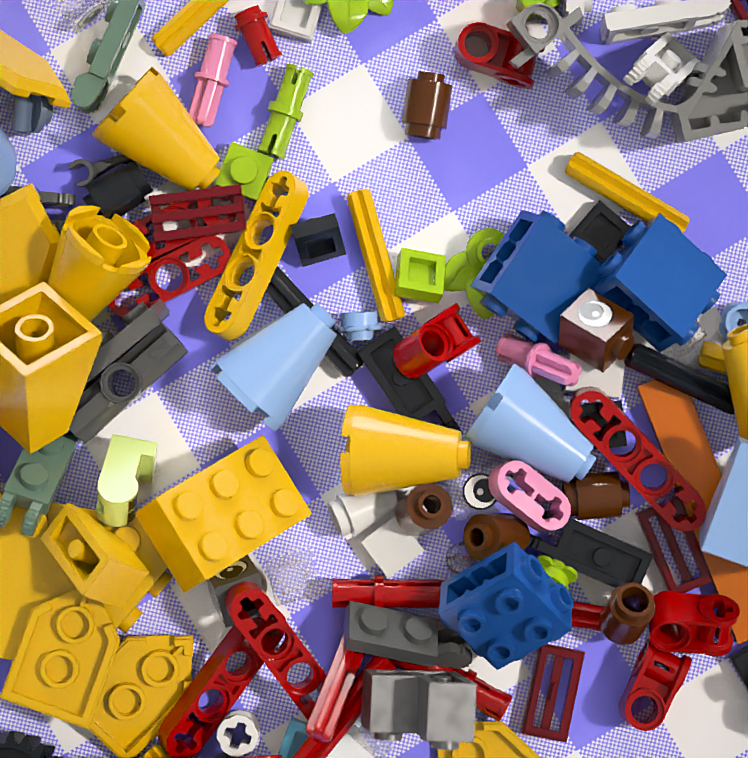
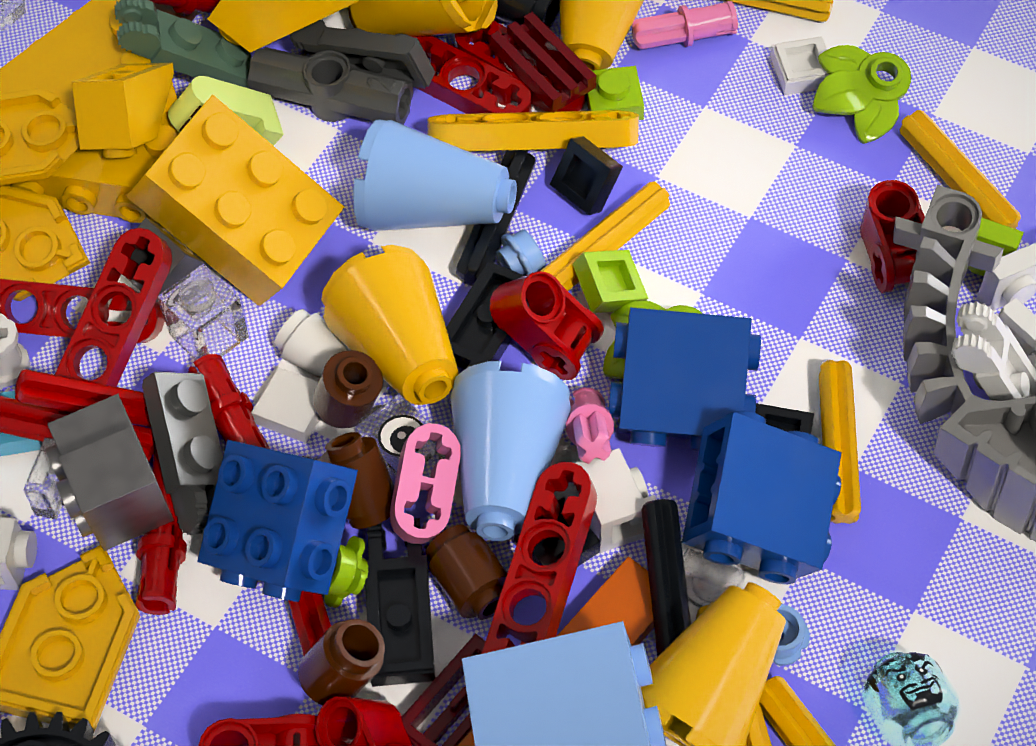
camera: 65 degrees right, 30 degrees down
red pin [234,5,283,67] -> none
lime pin [257,63,314,160] -> none
reddish brown brick [401,71,453,140] -> none
dark red tile [520,643,585,743] -> none
reddish brown brick [558,288,635,373] -> none

